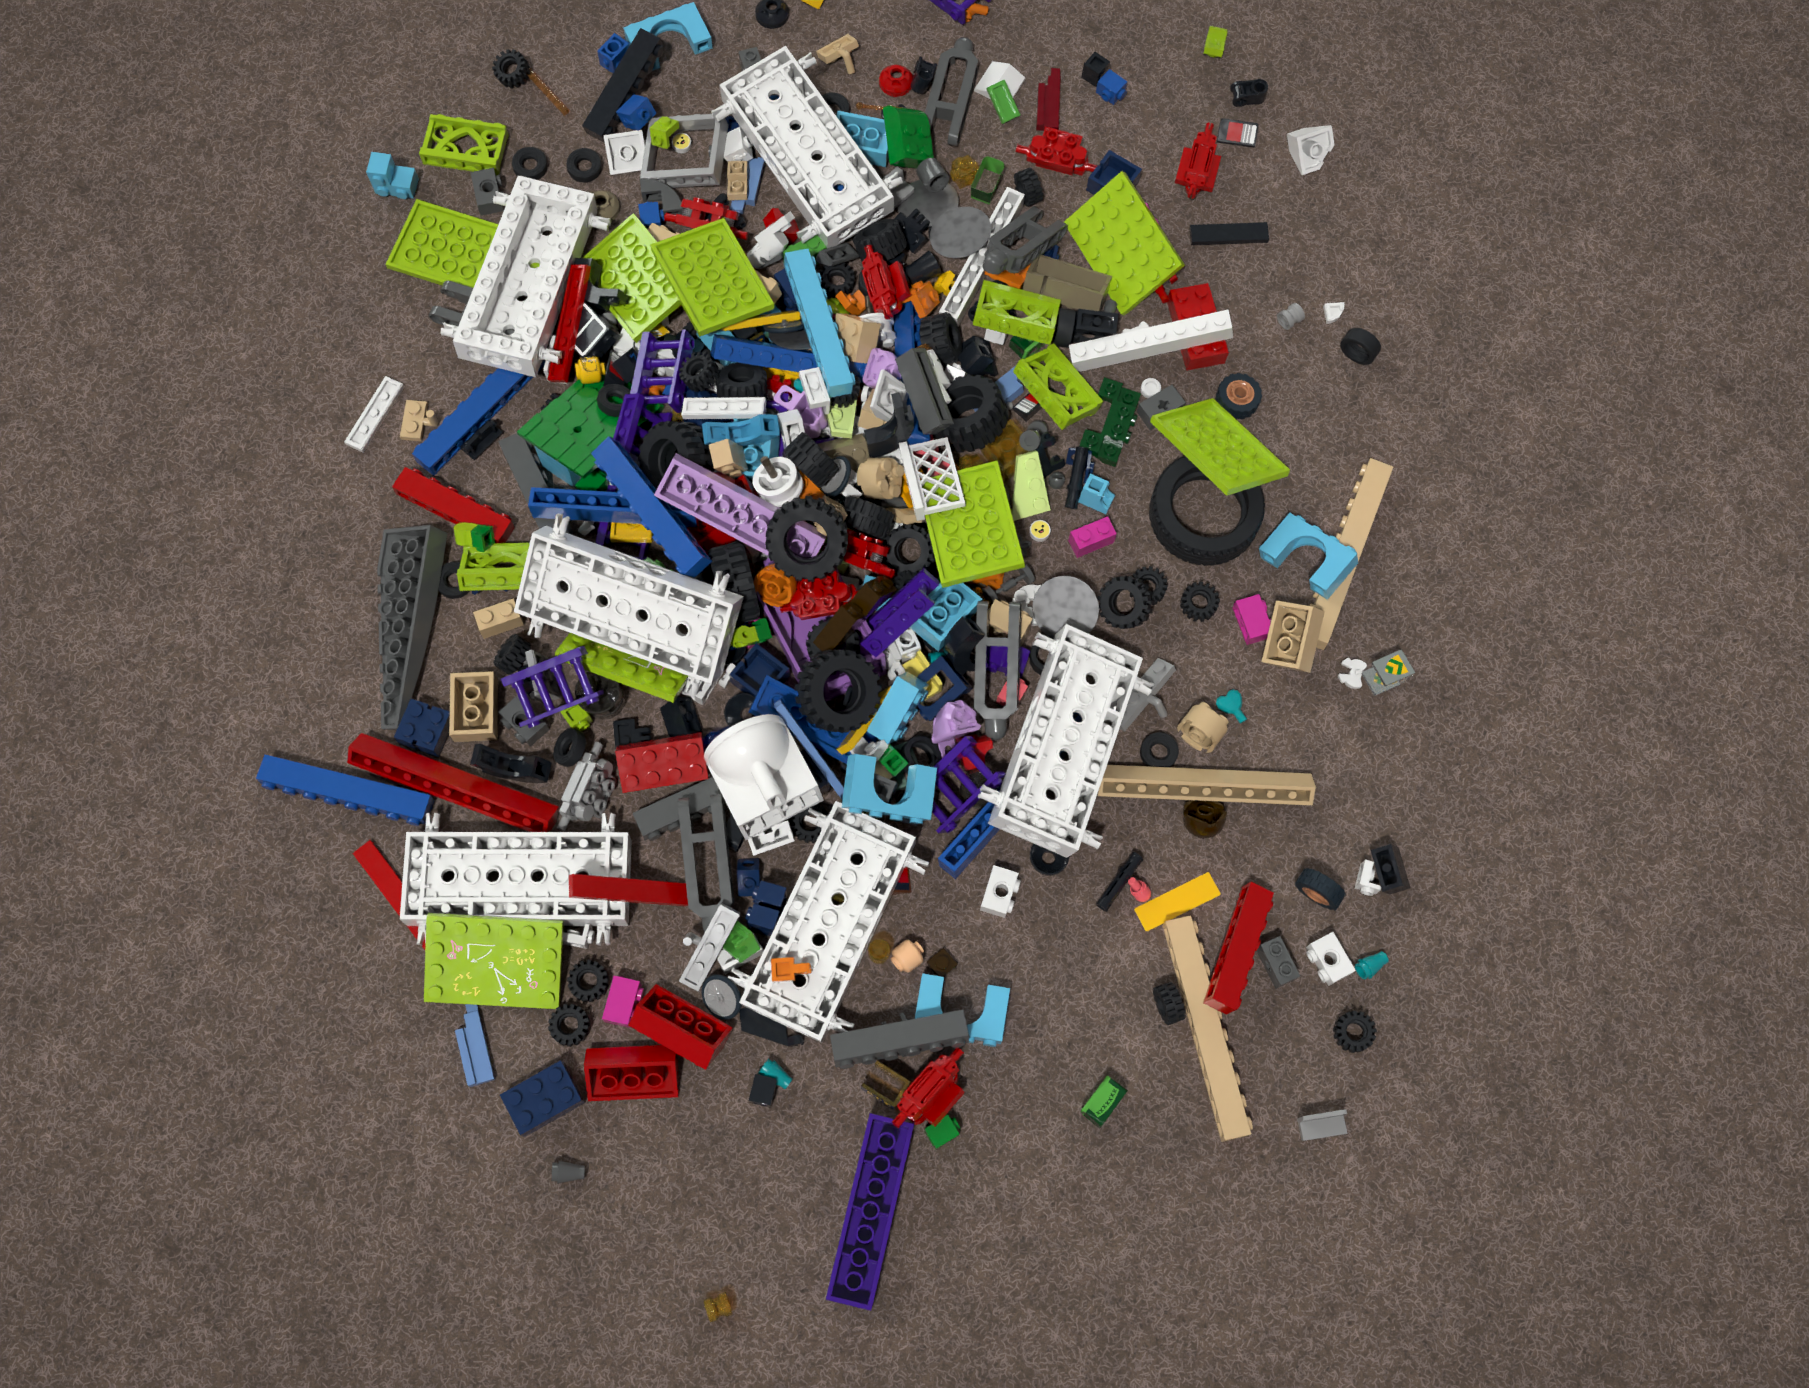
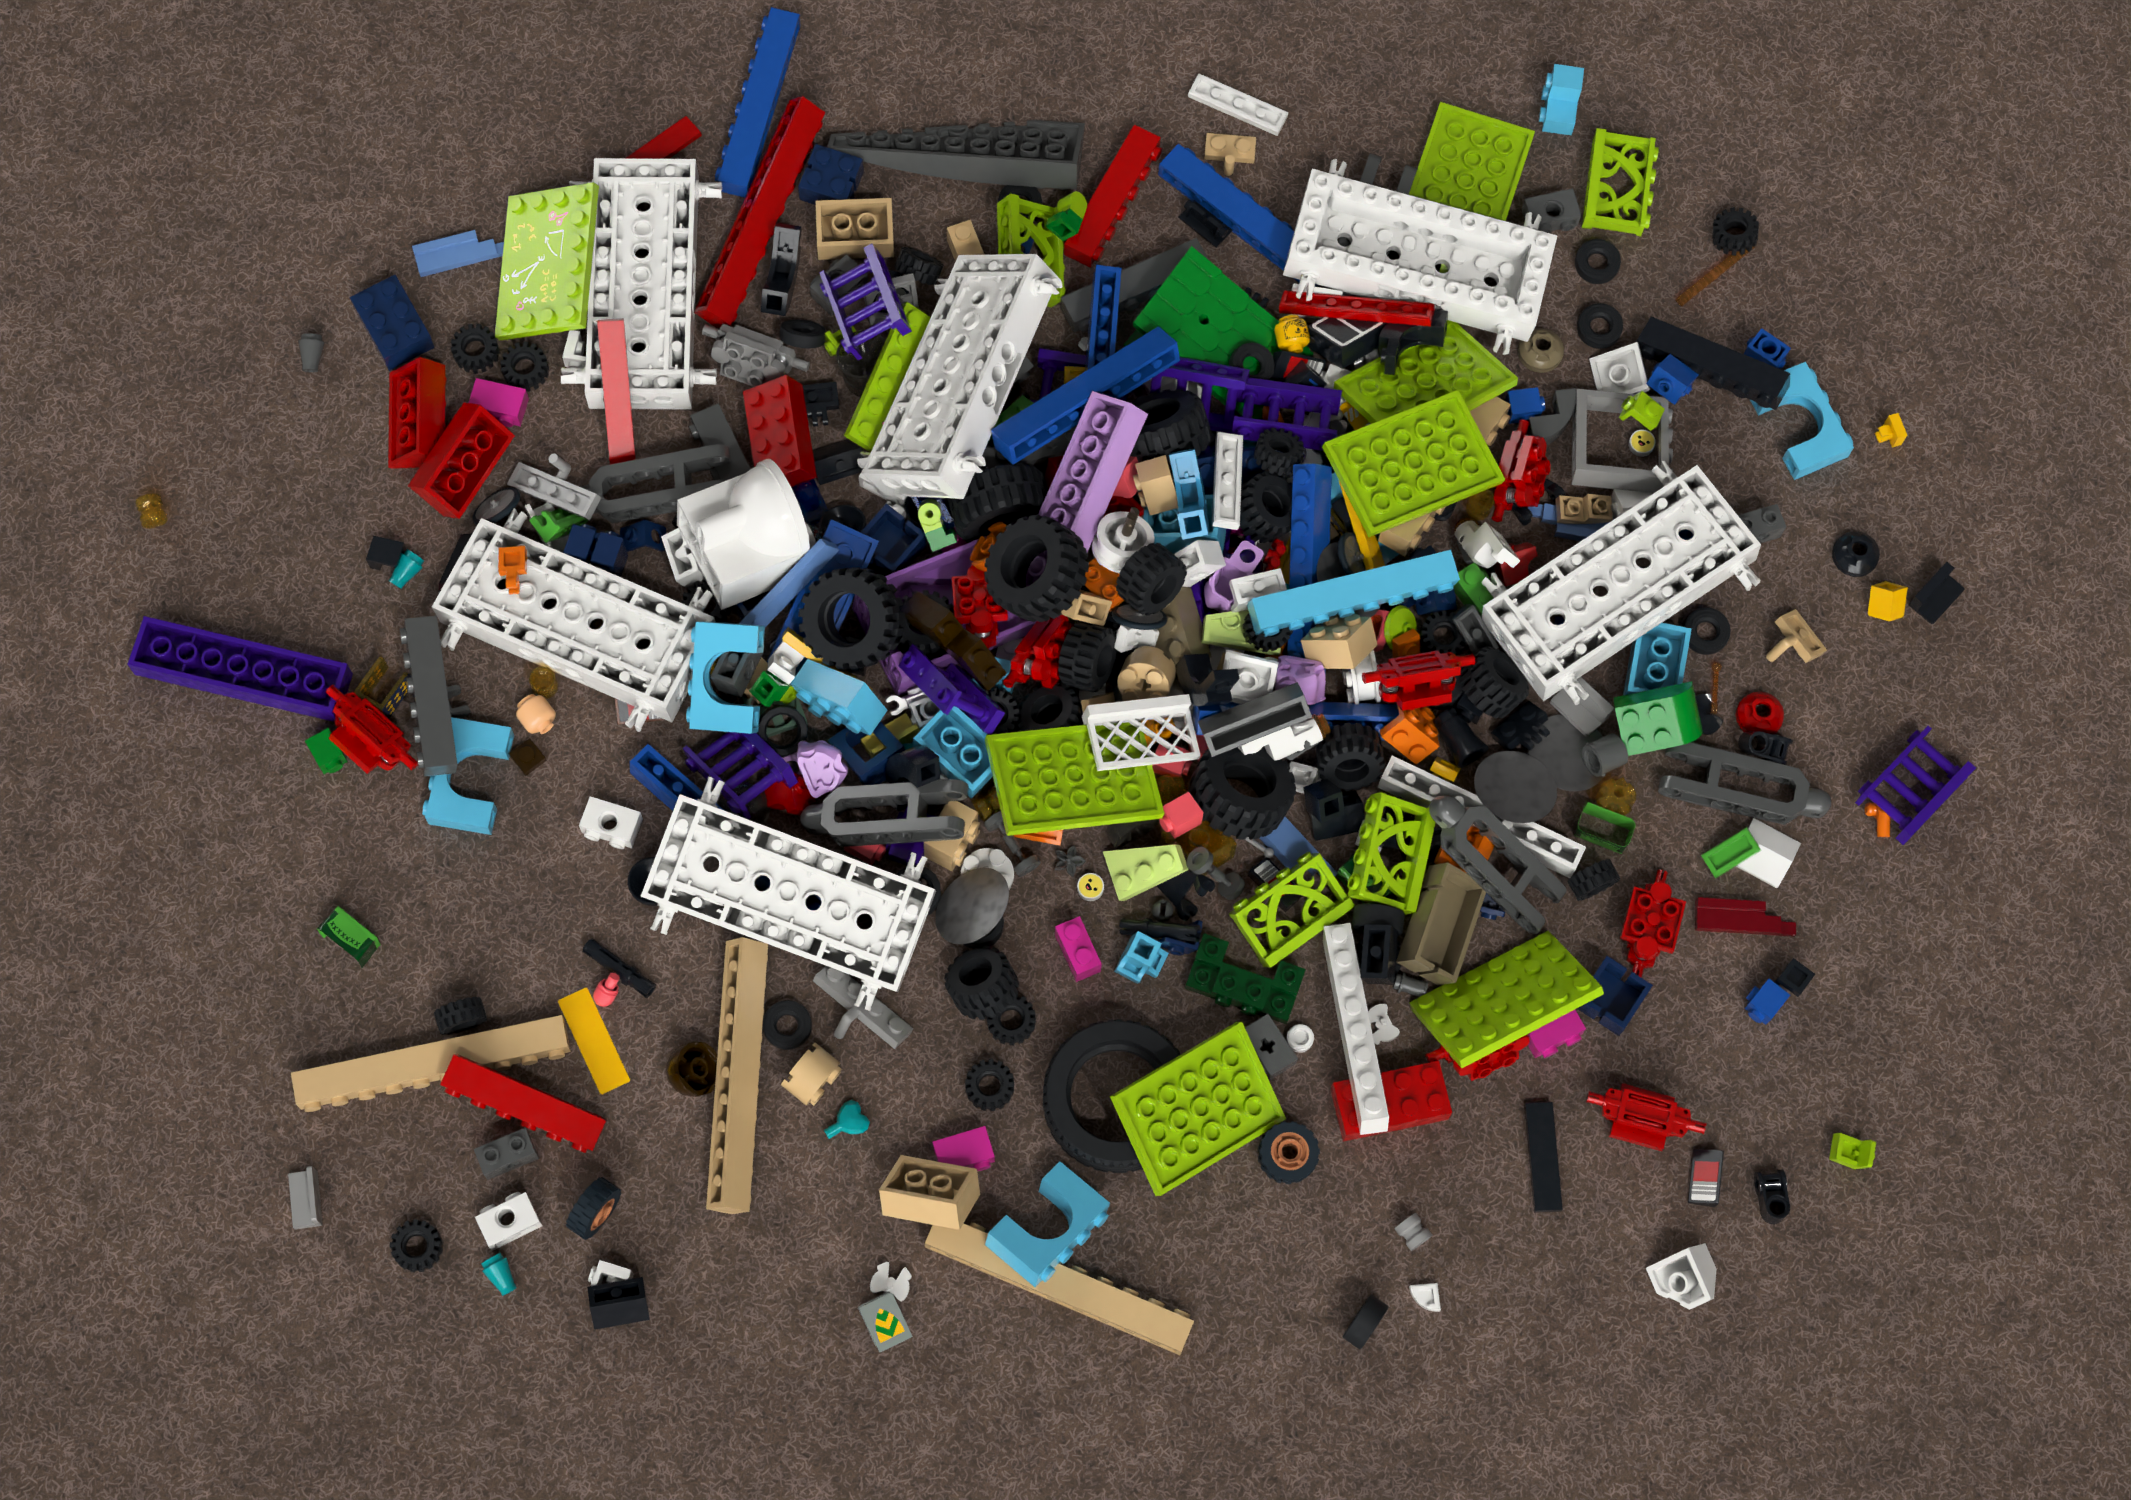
camera: 90 degrees right, 0 degrees up
none -> coral brick [1159,792,1204,839]

